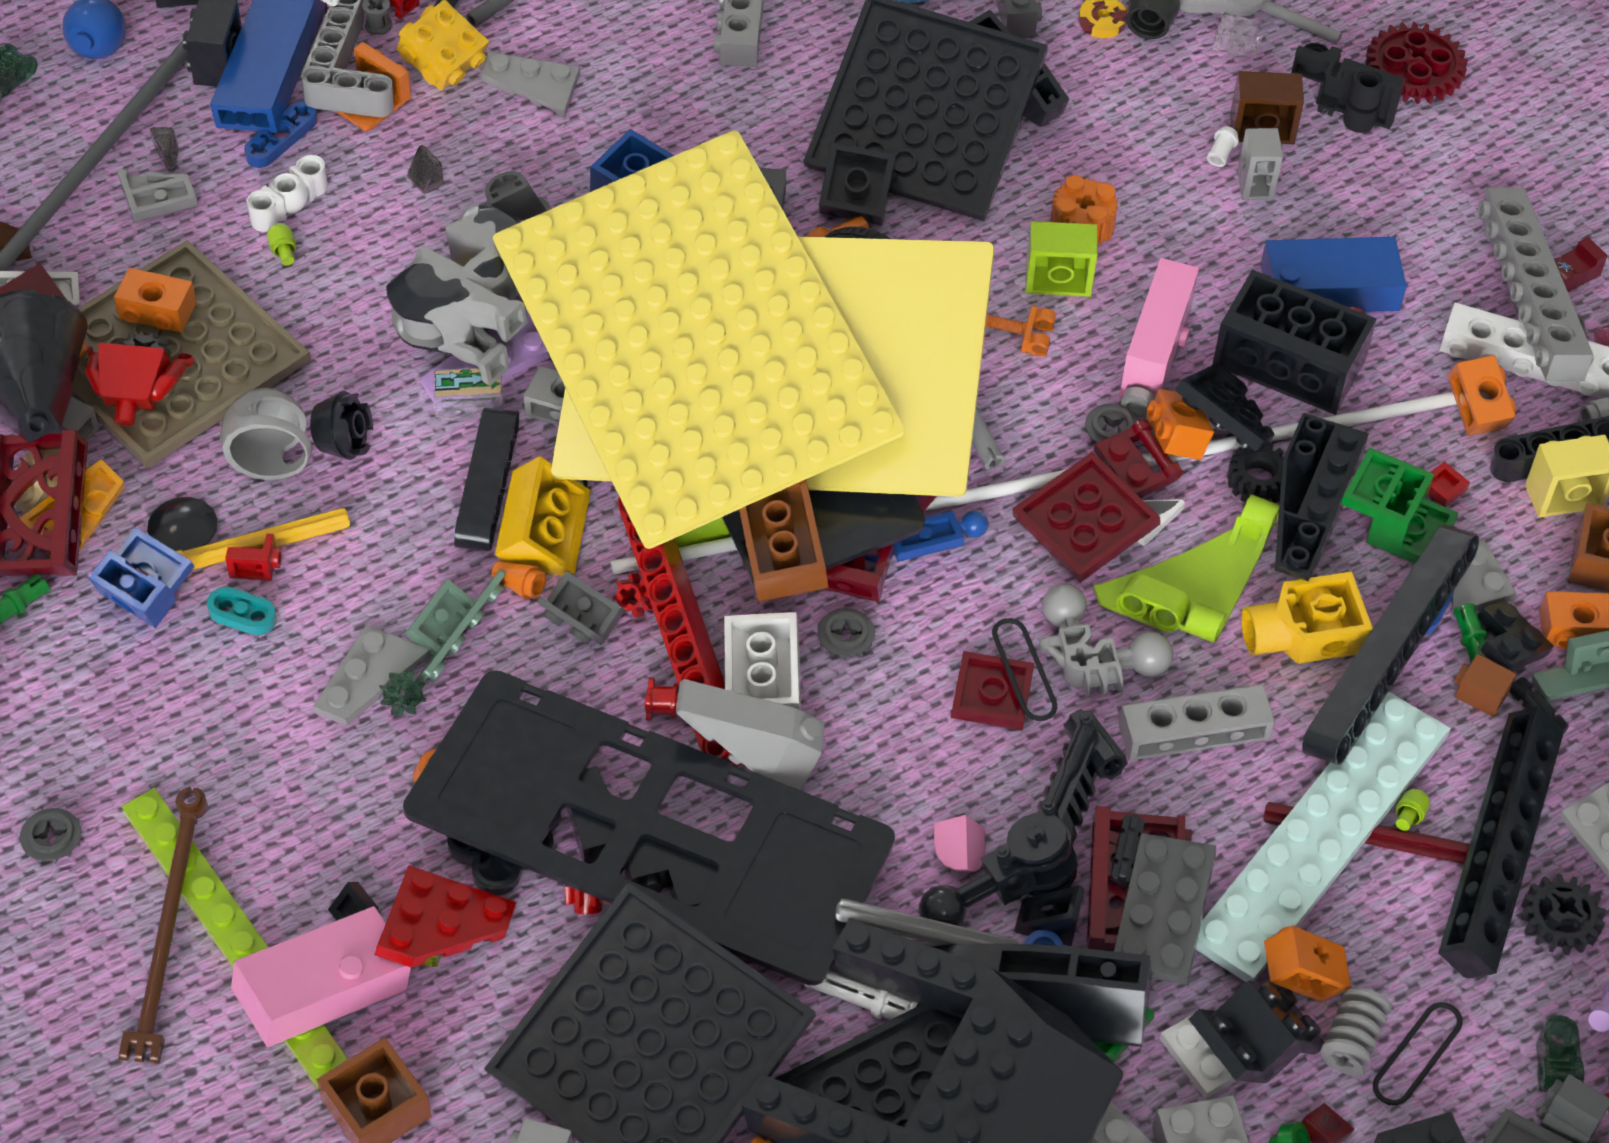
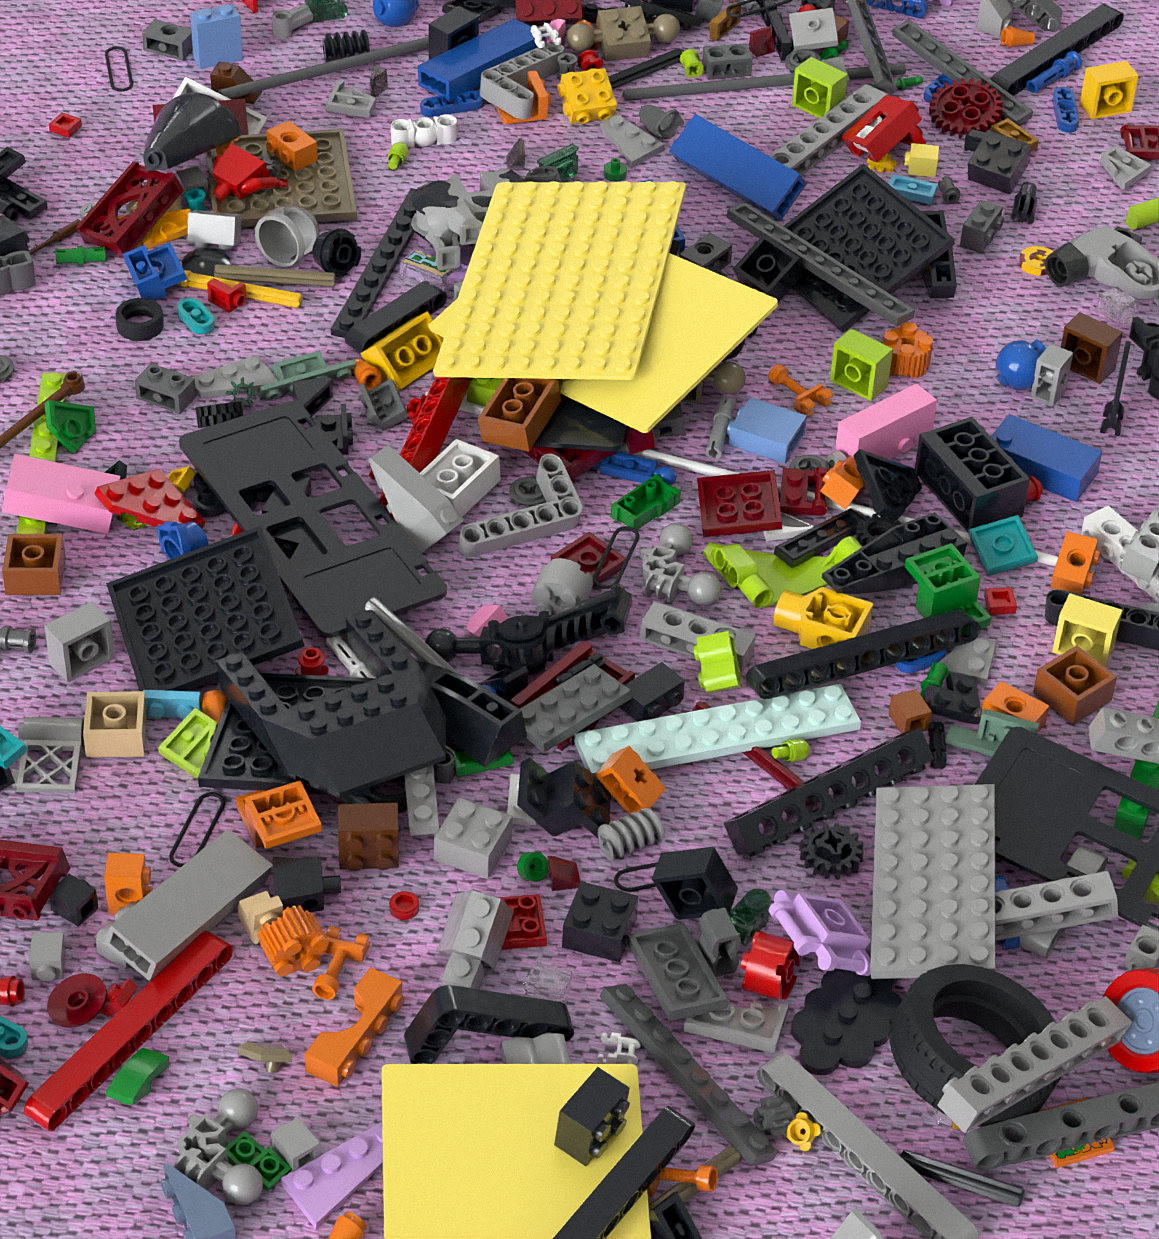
camera: 35 degrees right, 10 degrees down
none -> green plate [45,400,96,454]
none -> black tyre [115,298,164,341]
none -> dark grey brick [135,363,196,414]
none -> blue piece [157,521,209,560]
none -> yellow plate [167,466,196,493]
none -> teal bush [184,188,207,211]
none -> brick [187,210,242,249]
none -> black tyre [195,401,243,428]
none -> dark tan axle [214,265,335,287]
none -> black slope [292,377,333,425]
none -> red brick [295,647,329,676]
none -> black bracket [315,404,353,455]
none -> black piece [322,30,370,62]
none -> black plate [331,188,416,338]
none -> light grey beam [458,454,583,557]
none -> light grey brick [532,558,593,616]
none -> clear green plate [537,143,579,182]
none -> green tile [604,158,627,182]
none -> green piece [610,474,681,530]
none -> black brick [619,662,685,722]
none -> dark grey piece [639,105,684,139]
none -> black brick [652,846,738,920]
none -> blue brick [669,114,807,221]
none -> lime brick [693,631,742,694]
none -> dark grey plate [727,202,915,327]
none -> medium blue brick [727,397,807,464]
none -> black tile [774,508,864,568]
none -> teal tile [968,515,1038,576]
none -> blue brick [995,339,1046,390]
none -> black flag [1100,341,1131,436]

